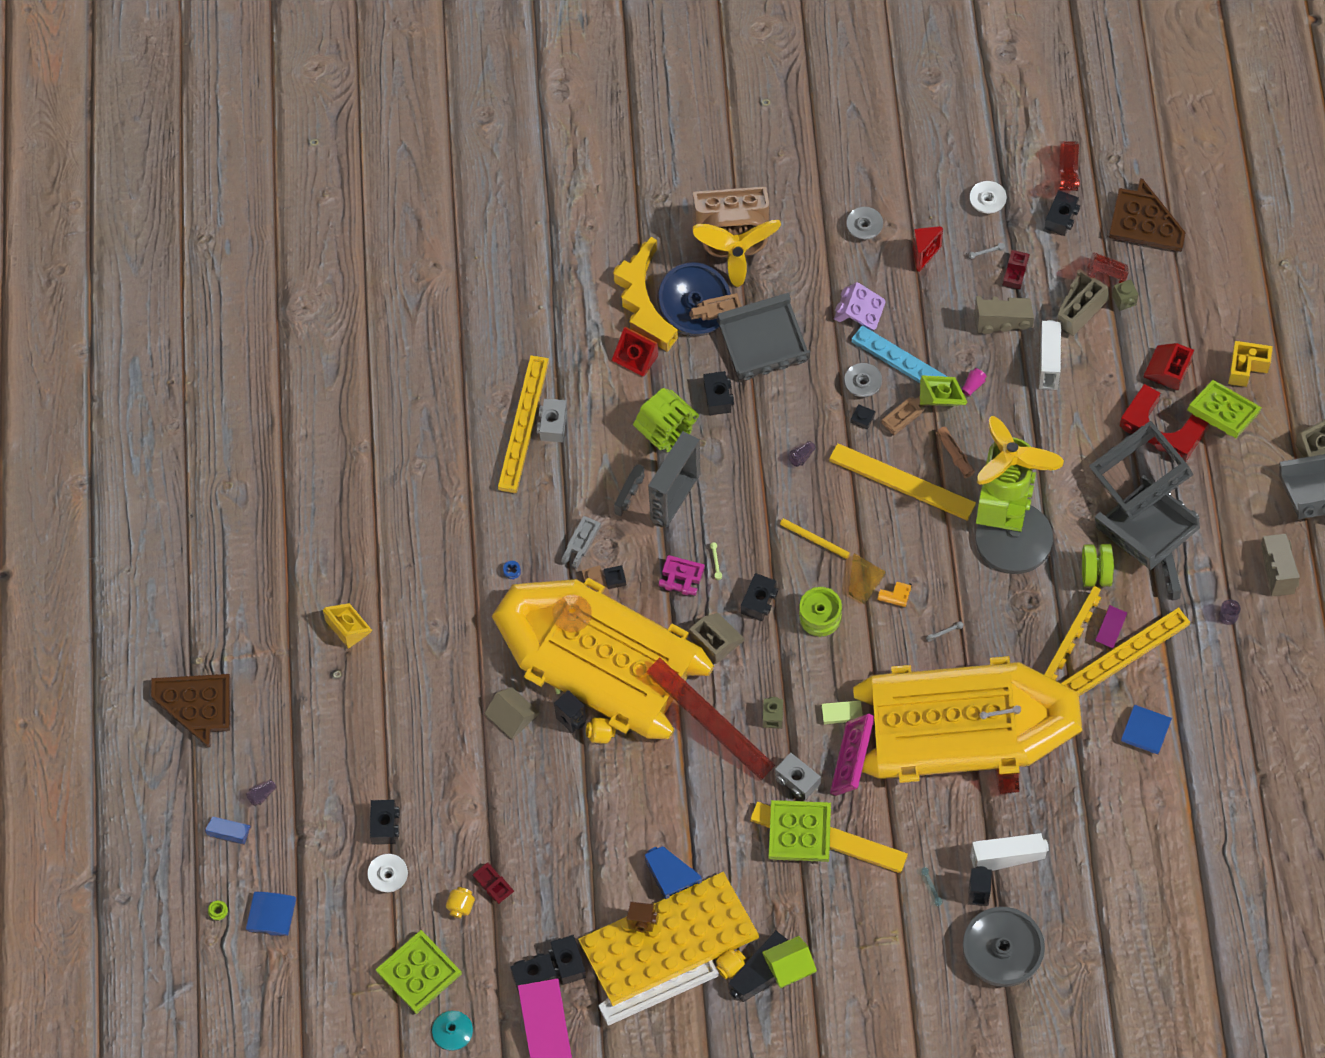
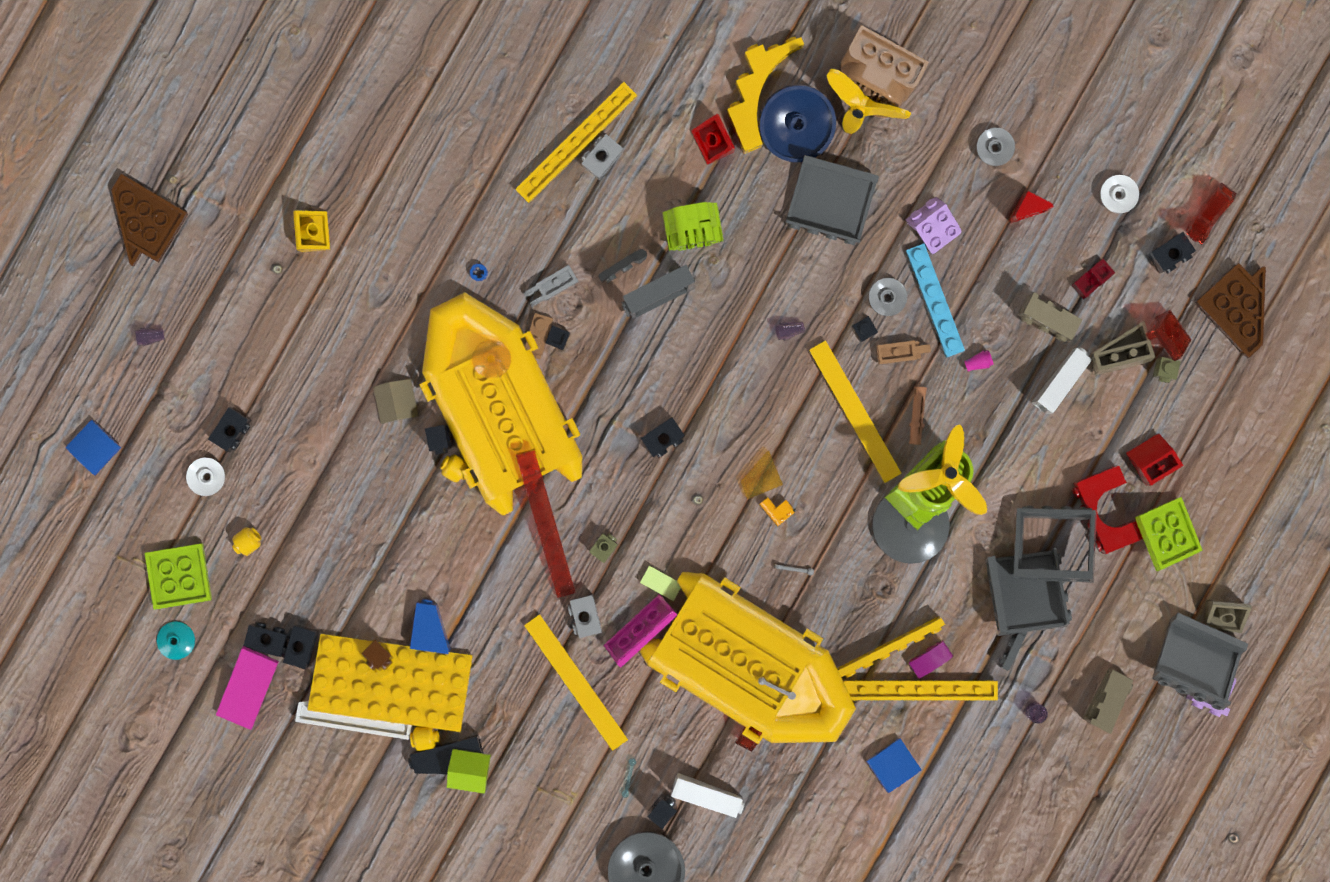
camera: 30 degrees right, 25 degrees up
slope [205,816,251,845] -> none
lime plate [208,900,228,920] -> none
dark red slope [472,862,514,904] -> none
dark pink plate [658,555,705,596] -> none
medium nougat hinge [689,293,742,320] -> none
dark tan slope [689,613,745,664] -> none
black brick [703,371,734,416] -> none
yellowish green hinge [710,542,722,580] -> none
lime plate [769,800,831,862] -> none
yellow bar [780,518,850,559] -> none
lime wheel [799,587,842,637] -> none
lime slope [920,375,967,407] -> none
light grey hinge [969,243,1005,259] -> none
lime wheel [1082,544,1114,587] -> none
yellow brick [1228,341,1273,387] -> none

